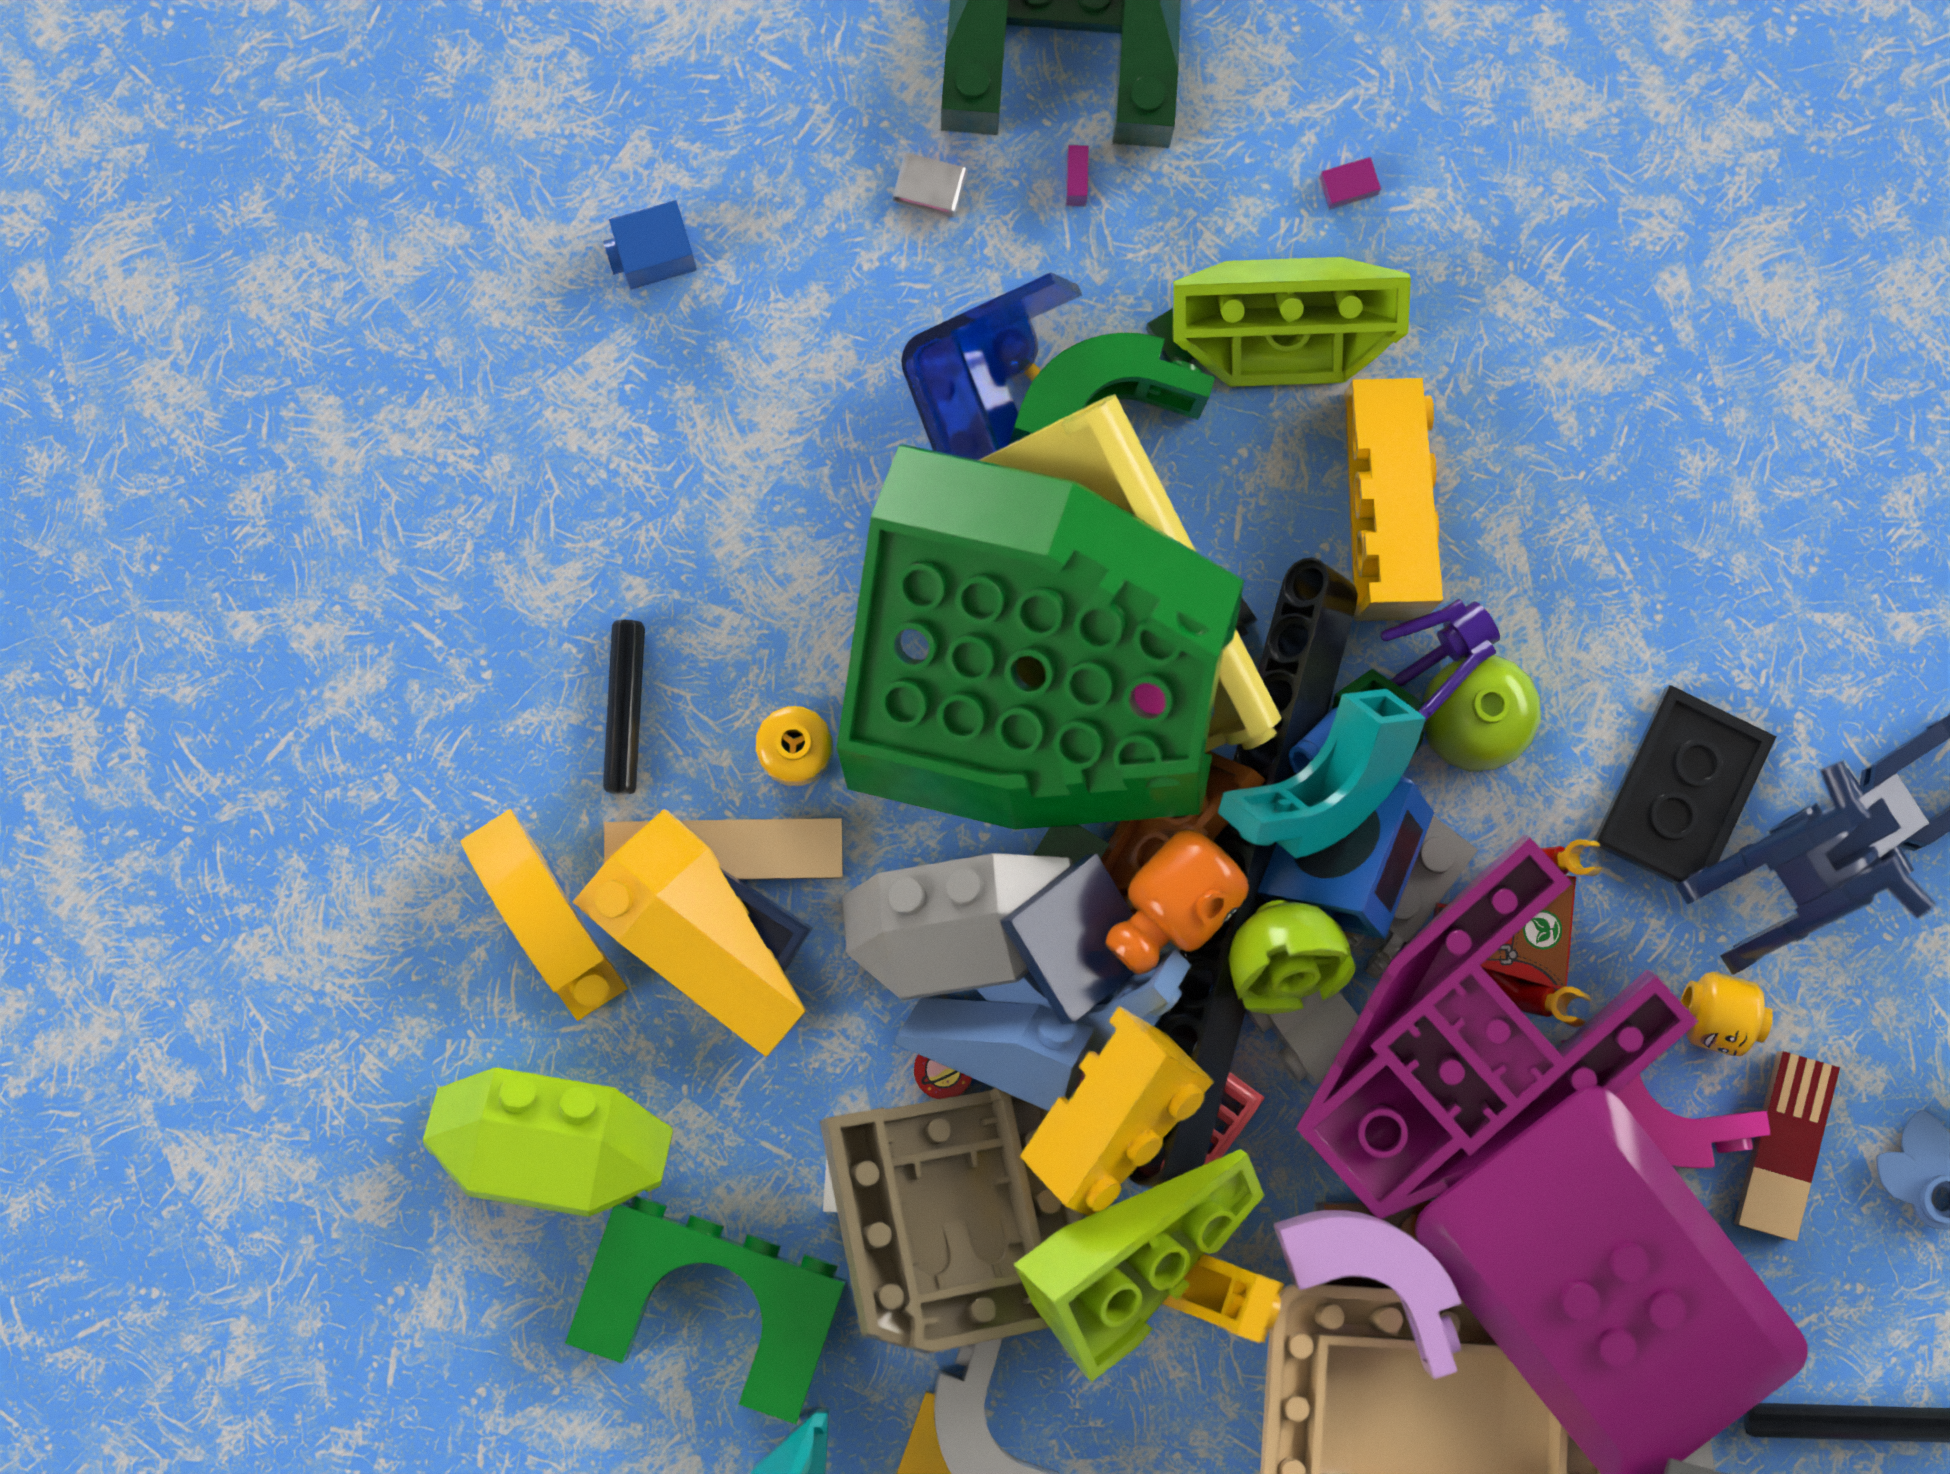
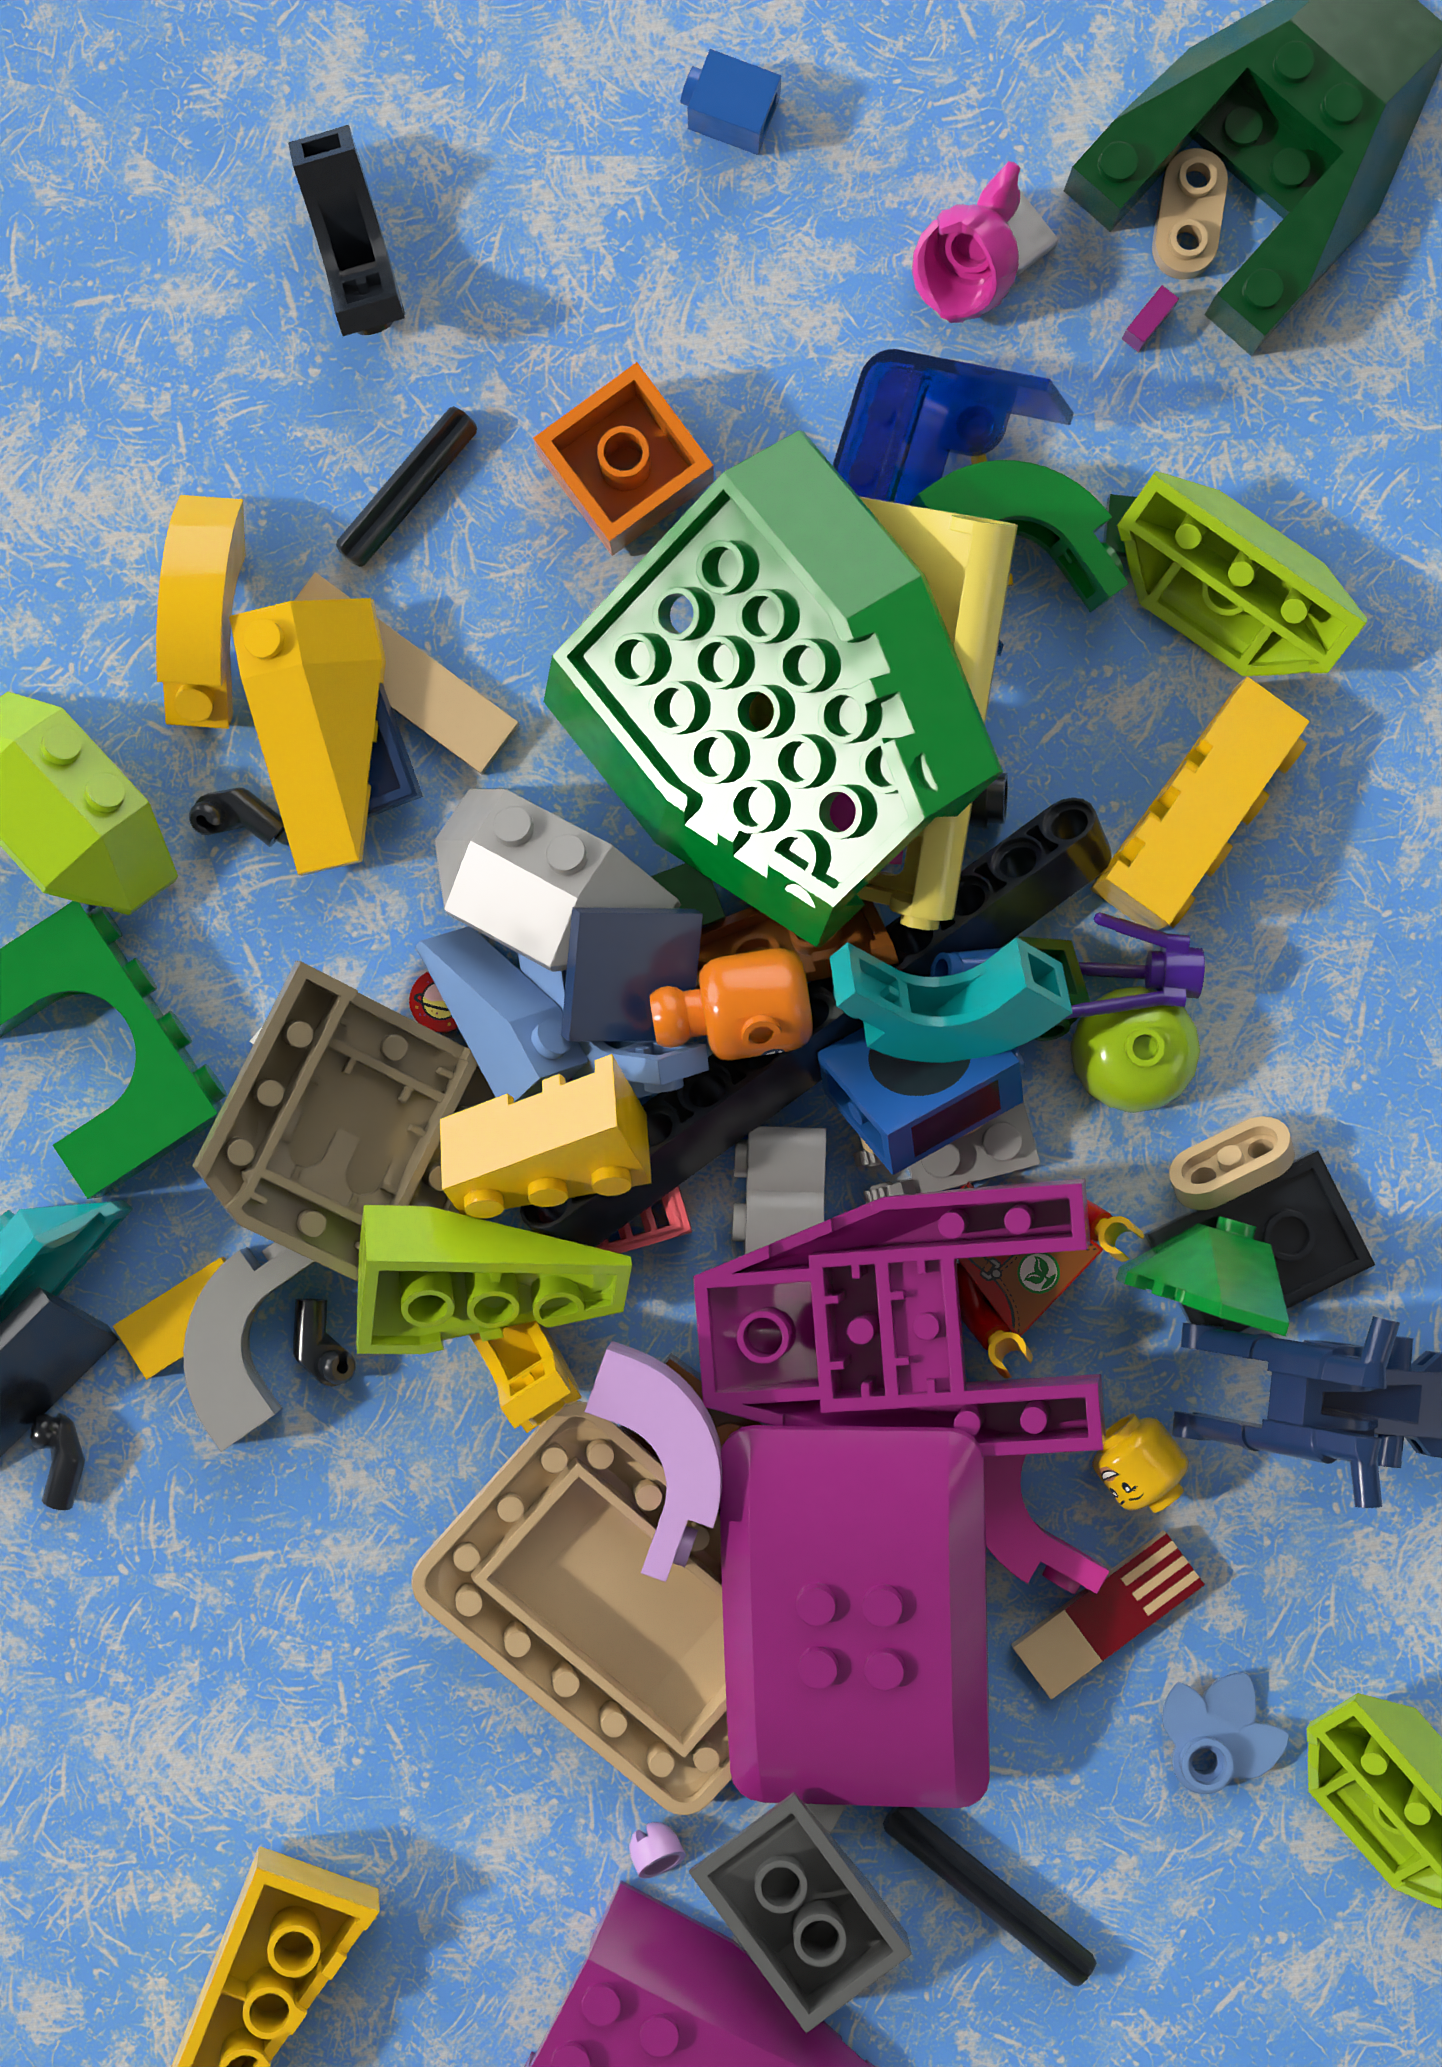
camera: 45 degrees right, 5 degrees up
yellow head [755,706,833,786] -> none
lime cylinder [1228,900,1356,1014] -> none
magenta piece [1319,157,1381,209] -> none
none -> black arm [189,787,285,847]
none -> black arch [288,125,405,336]
none -> black arm [293,1299,356,1387]
none -> orange brick [533,362,714,556]
none -> dark pink hair [912,161,1021,323]
none -> green wedge [1116,1216,1290,1336]
none -> tan plate [1152,148,1228,280]
none -> tan plate [1169,1116,1295,1210]

